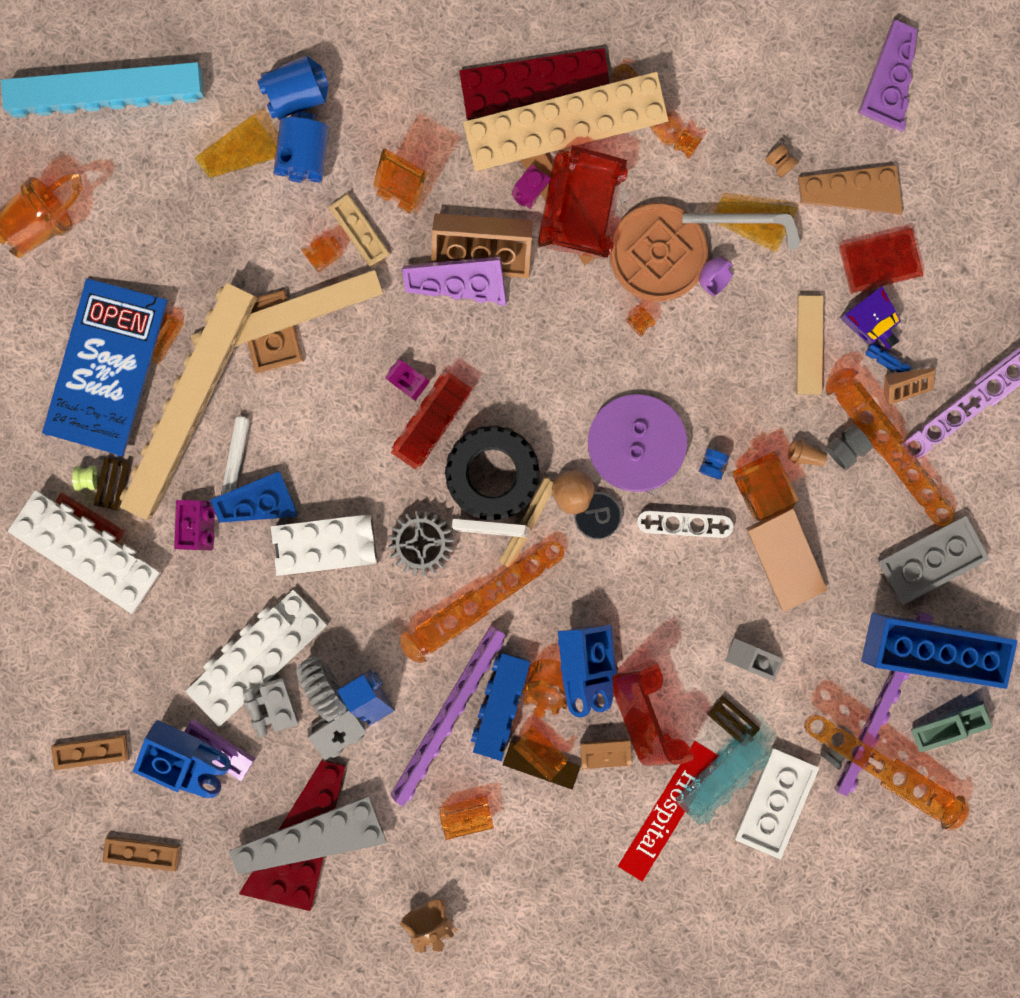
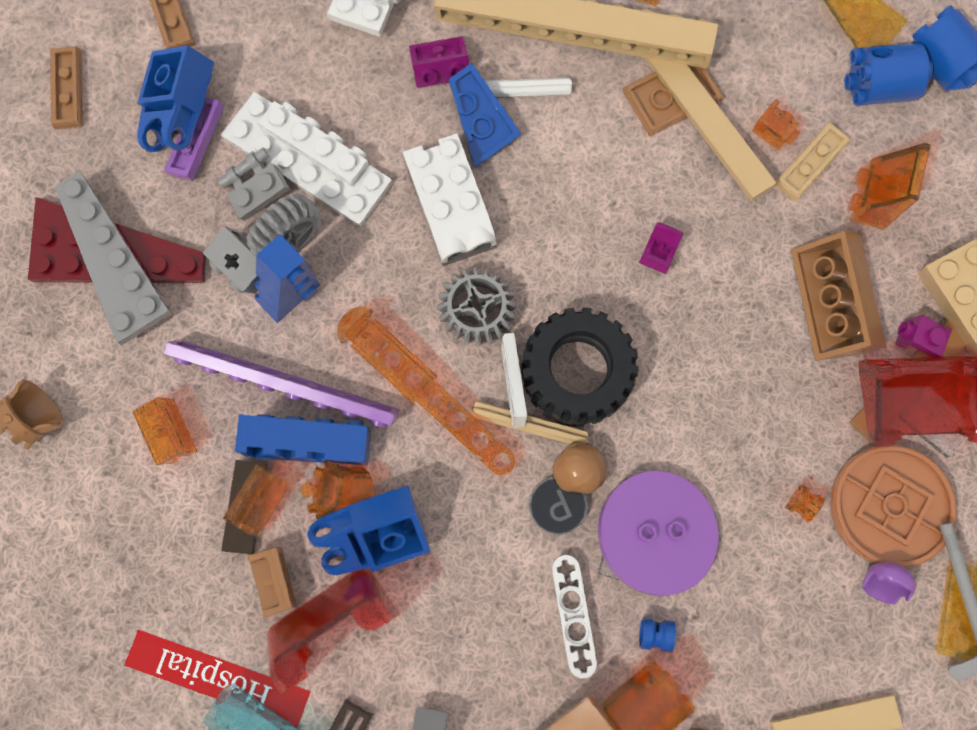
camera: 75 degrees right, 10 degrees down
clear red wedge [391,372,473,471] -> none
medium lavender wing [402,256,507,306] -> none

